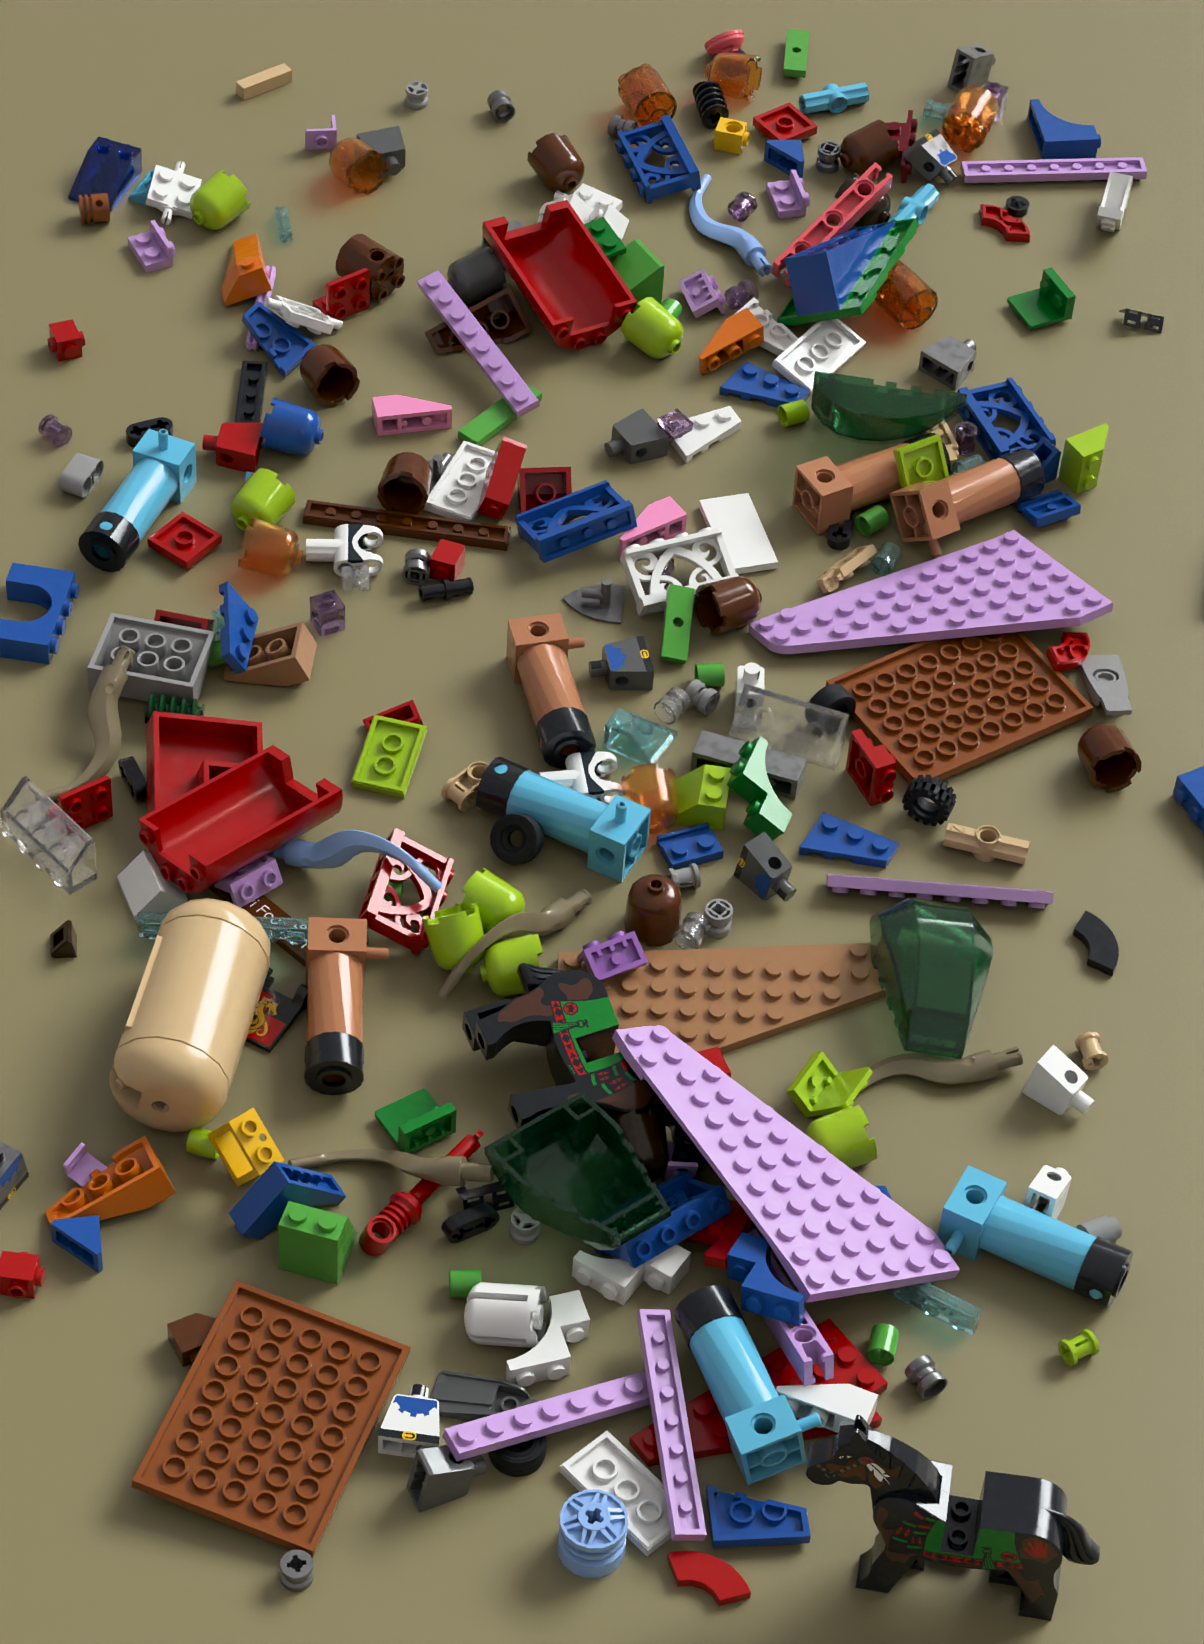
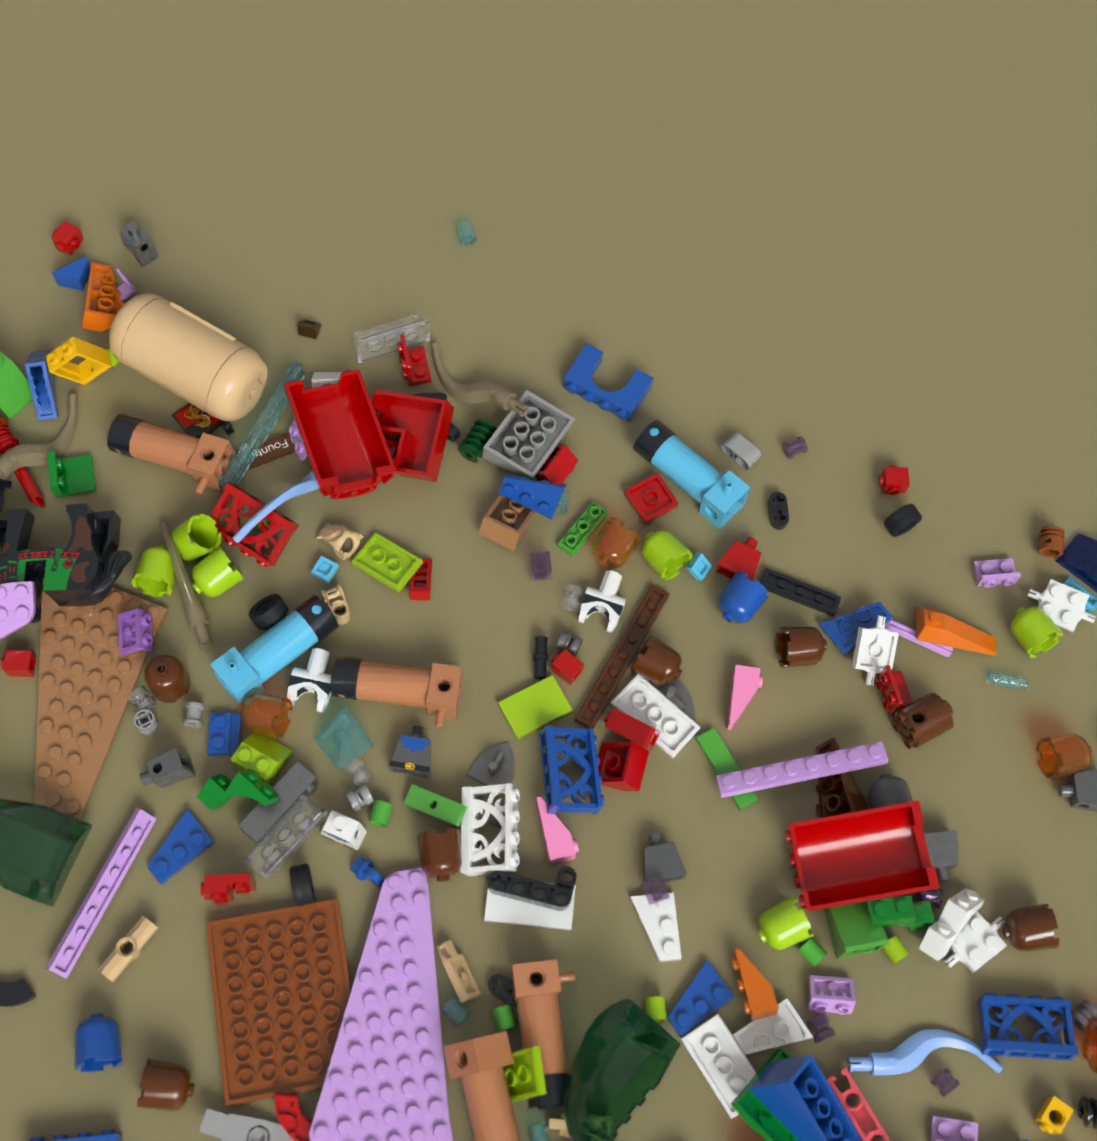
camera: 110 degrees right, 20 degrees up
black tyre [902,774,956,826] -> none
none -> blue cylinder [74,1013,122,1072]
none -> medium azure plate [311,556,339,584]
none -> tan hair [316,523,364,560]
none -> blue piece [350,856,385,887]
none -> black beam [488,866,577,911]
none -> lime tile [498,675,573,740]
none -> bright green tile [557,501,609,557]
none -> black tyre [884,504,922,537]

